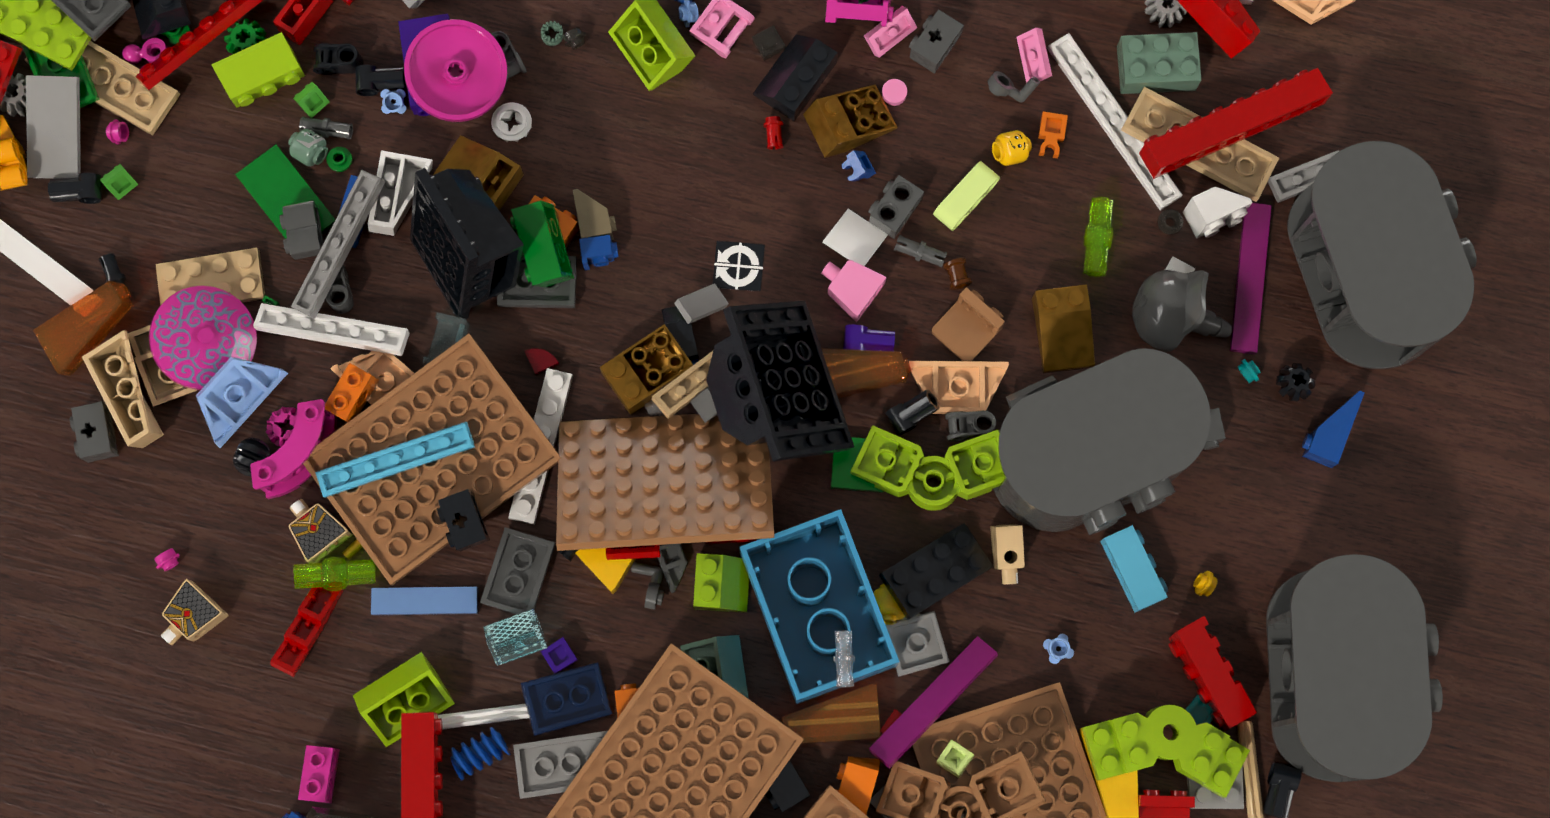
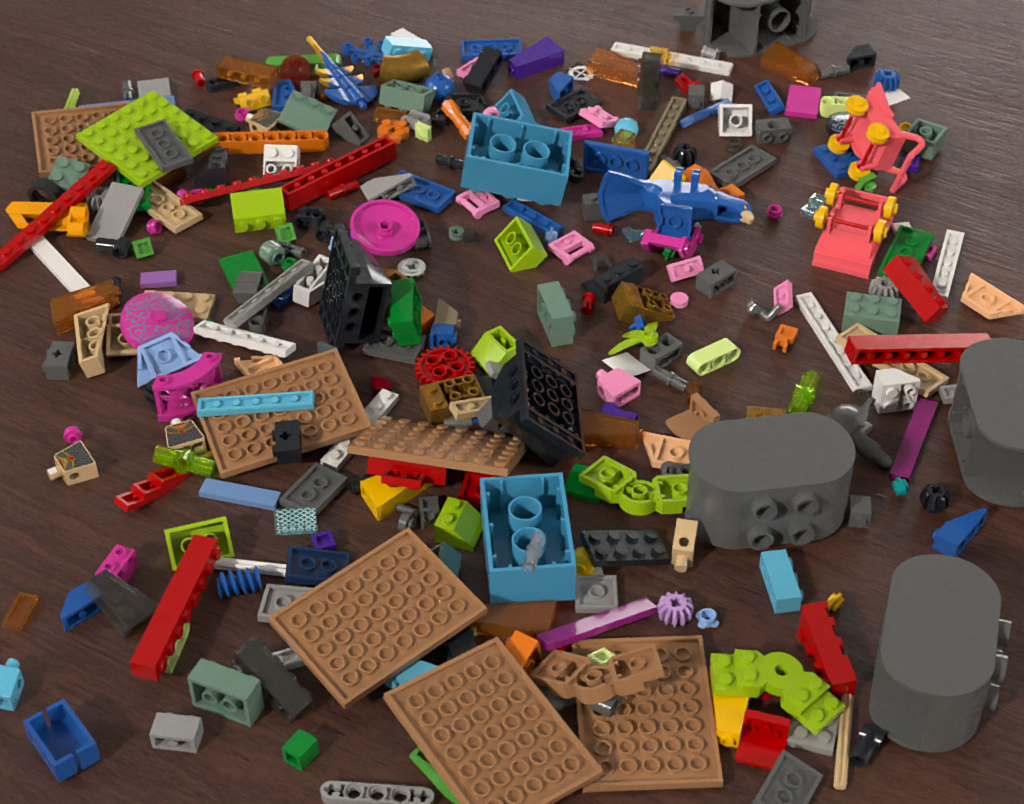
camera: 15 degrees right, 35 degrees down
orange brick [325,363,379,422] -> none
black piece [885,390,940,436] -> none
yellow head [992,130,1032,166] -> none
none -> medium lavender tile [140,270,177,289]
none -> red gear [414,345,475,385]
none -> lime slope [470,325,516,375]
none -> sand green brick [537,281,576,347]
none -> lime plant [608,322,659,355]
none -> lavender gear [657,591,694,628]

